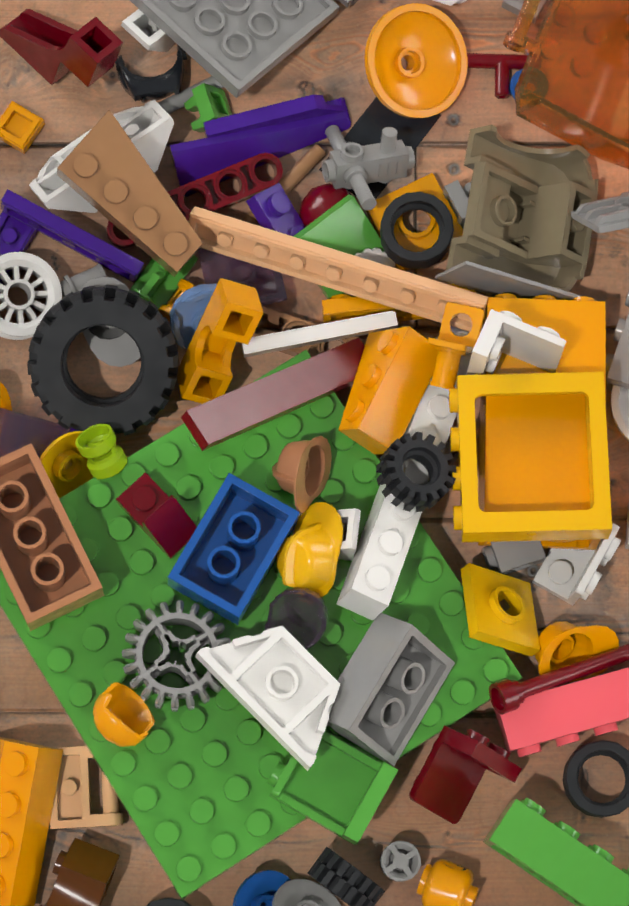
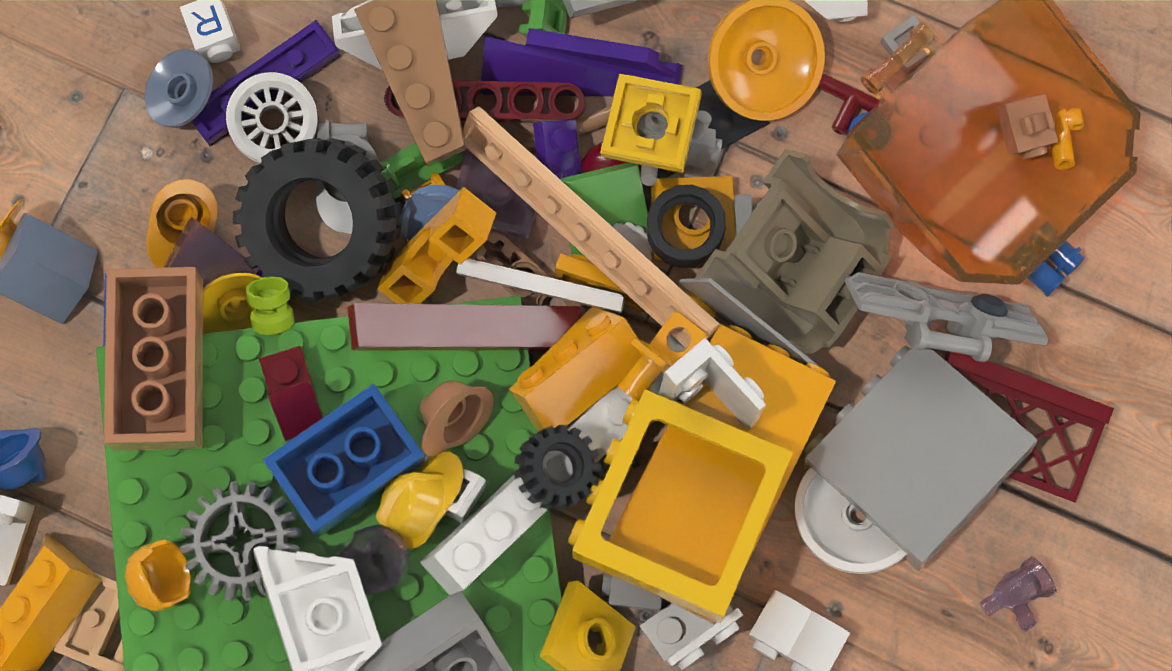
camera: 30 degrees right, 0 degrees up
dark purple tile [1,189,144,283] -> none
none -> yellow piece [600,74,702,173]

